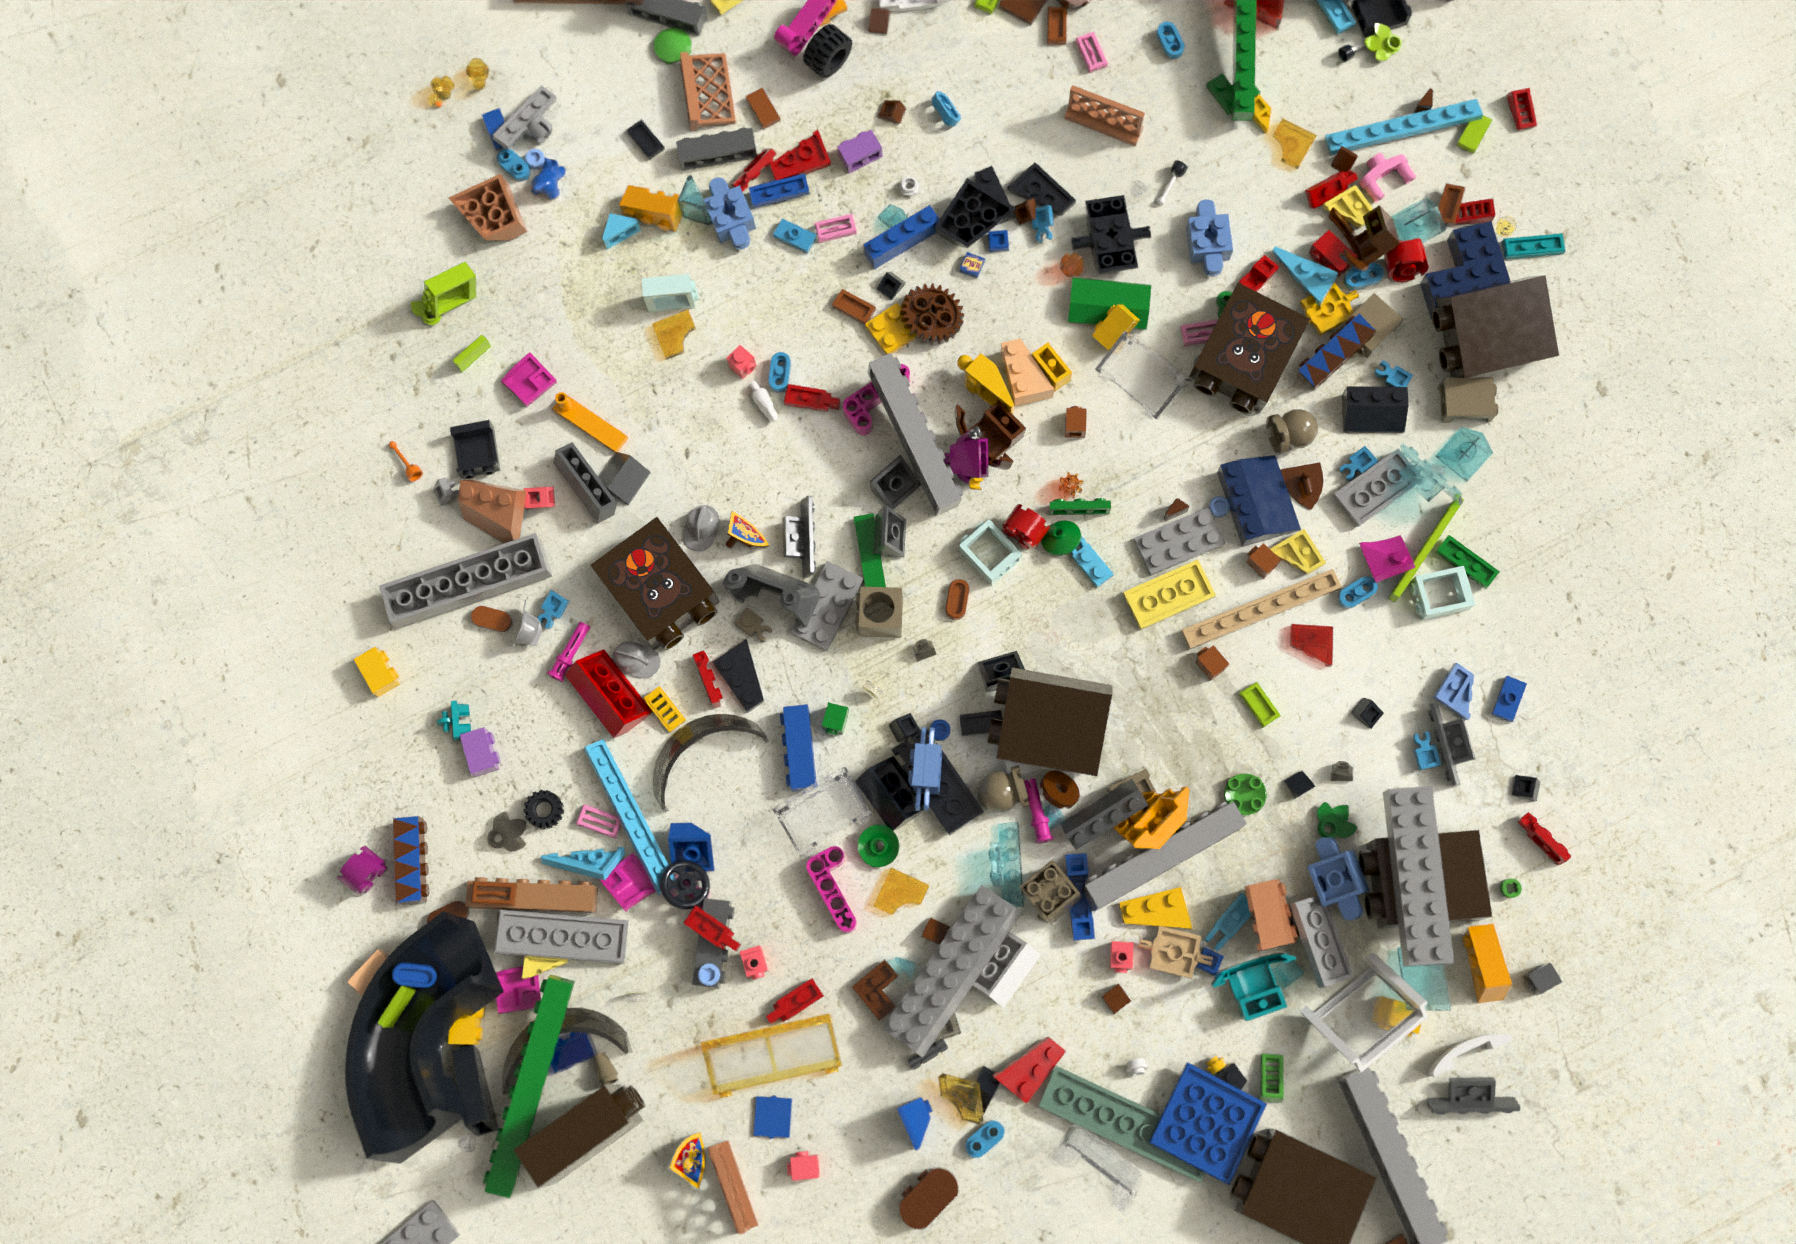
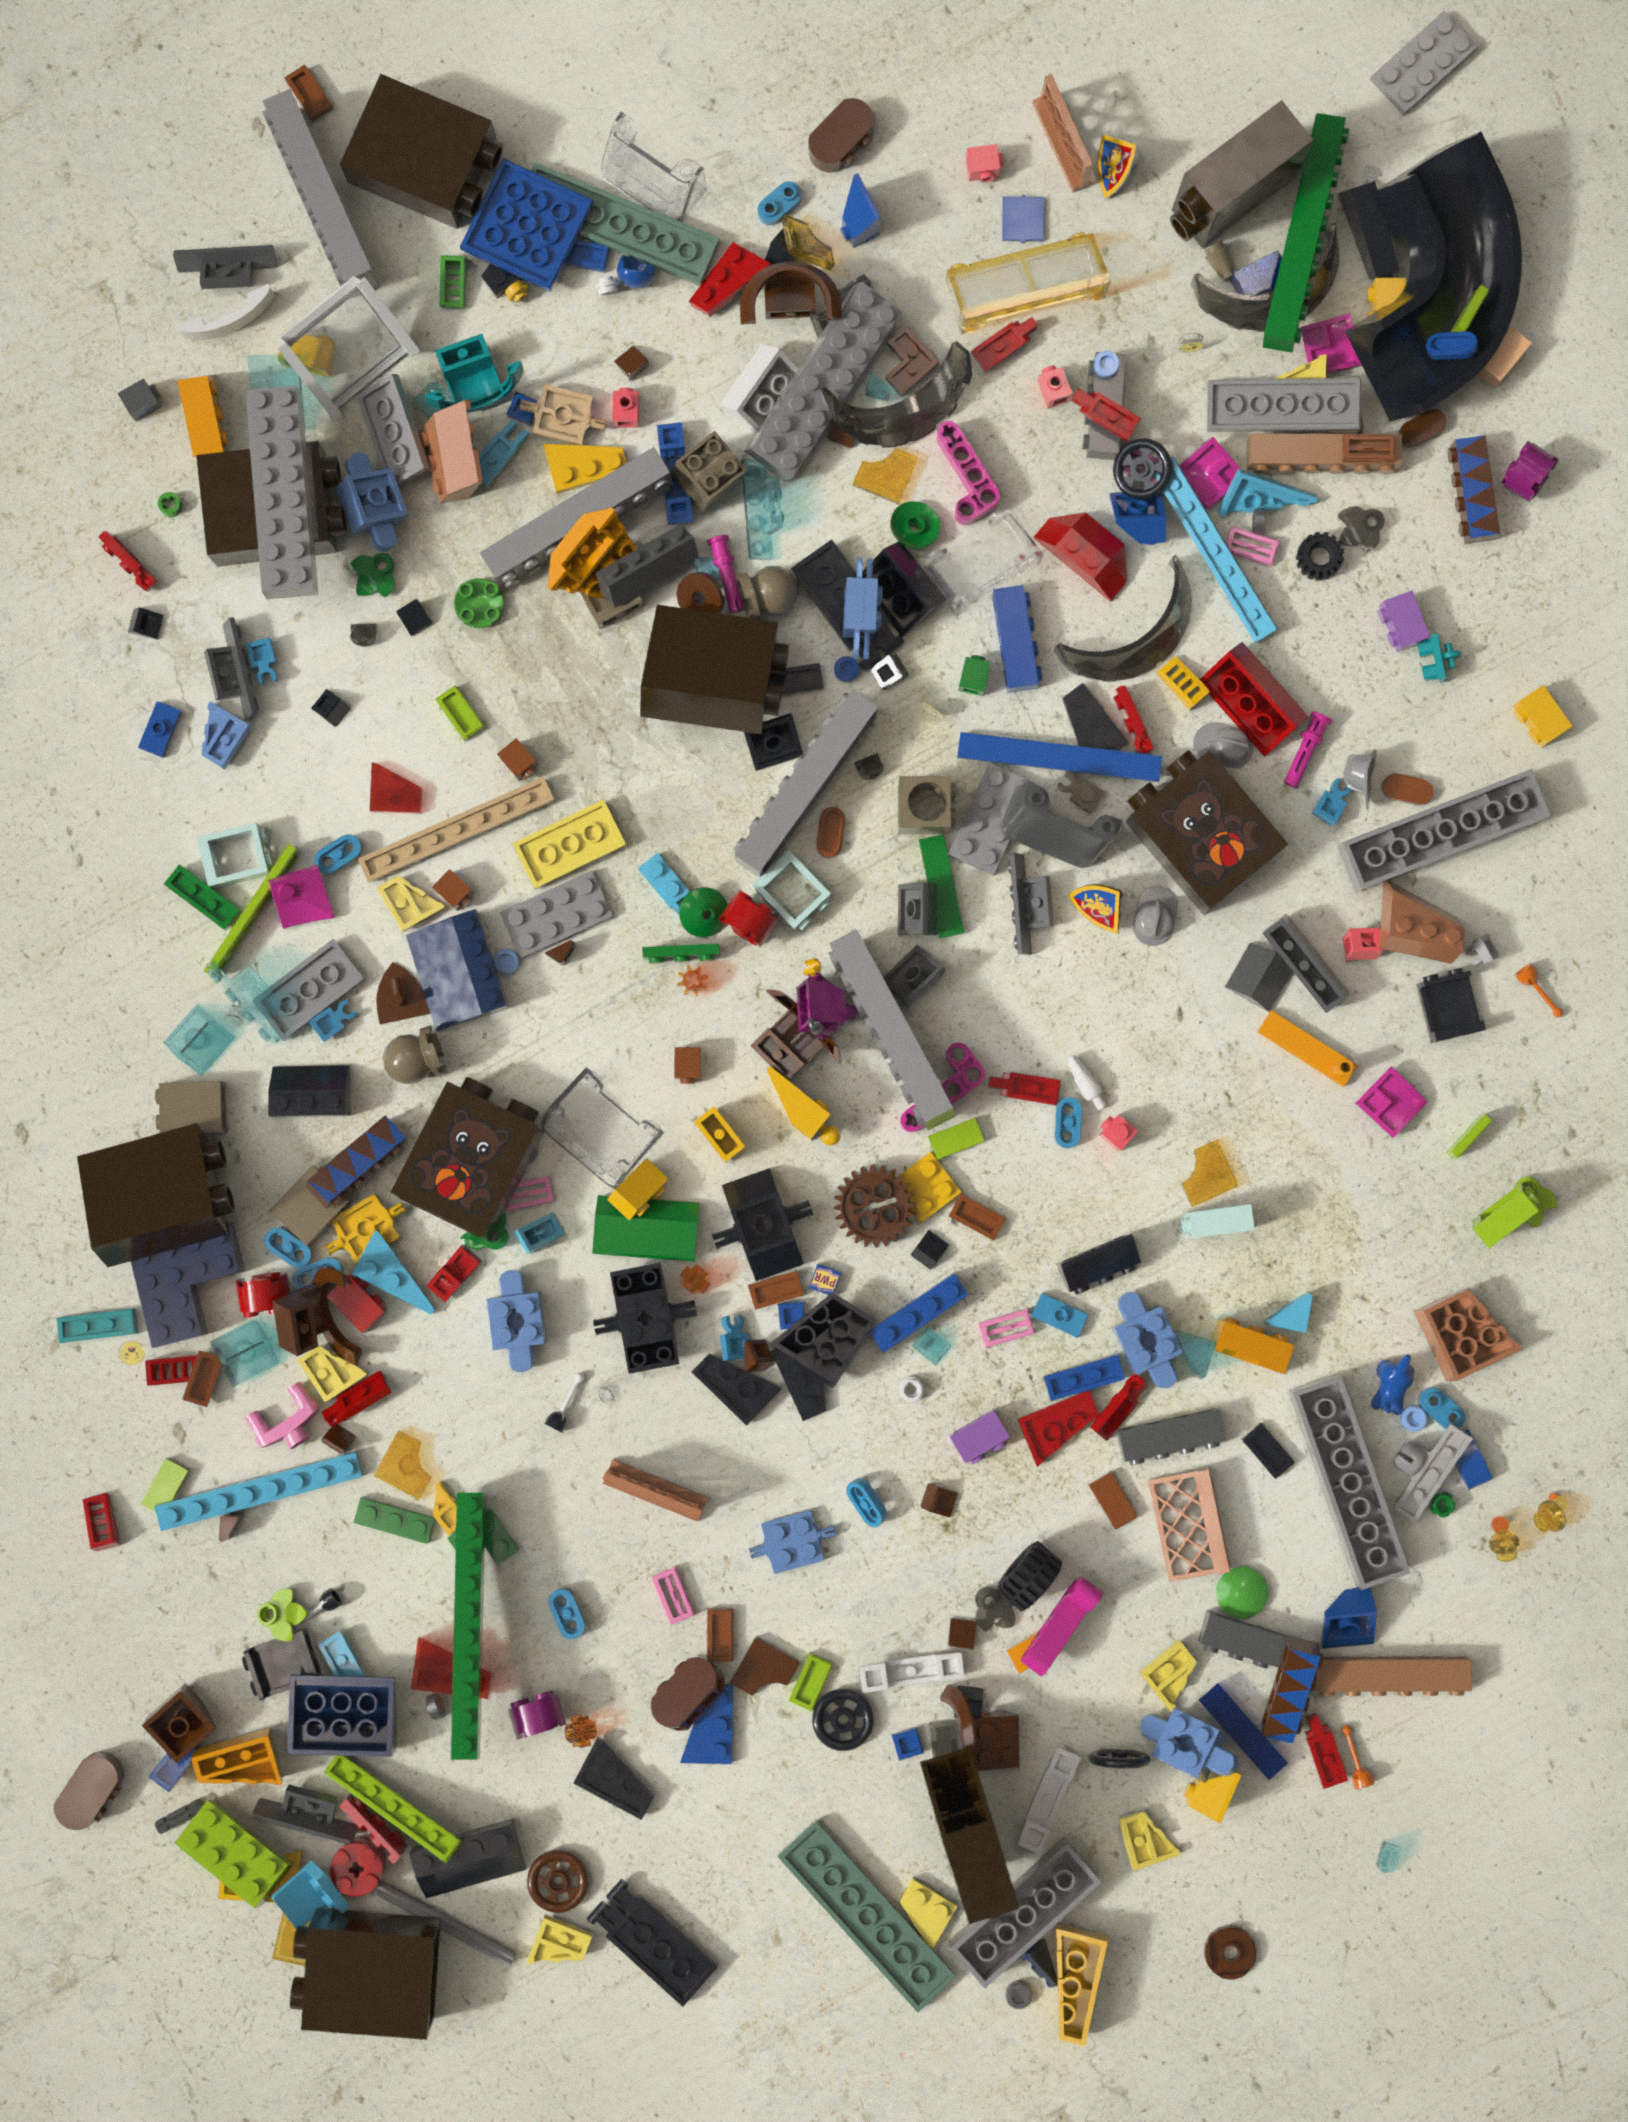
camera: 170 degrees right, 10 degrees up
light nougat wedge [1001,339,1054,406] -> none
dark azure plate [1374,361,1413,387] -> none
none -> dark azure plate [264,1228,313,1268]
none -> green plate [353,1497,435,1544]
none -> medium azure slope [515,1212,565,1254]
none -> blue tile [564,239,610,273]
none -> blue hair [617,255,655,289]
none -> black slope [712,1168,814,1281]
none -> light grey brick [733,689,878,878]
none -> reddish brown piece [740,262,842,325]
none -> dark orange tile [748,1271,804,1310]
none -> medium blue plate [749,1510,836,1574]
none -> clear smoke windscreen [821,341,972,448]
none -> lime tile [928,1118,984,1160]
none -> blue tile [957,732,1162,782]
none -> clear smoke plate [975,1586,1015,1632]
none -> red wedge [1033,512,1127,602]
none -> black slope [1056,1234,1141,1295]
none -> flat silver tile [1252,508,1265,534]
none -> light grey brick [1288,1374,1410,1590]
none -> blue slope [1321,1587,1377,1649]
none -> green plate [1430,1492,1455,1517]

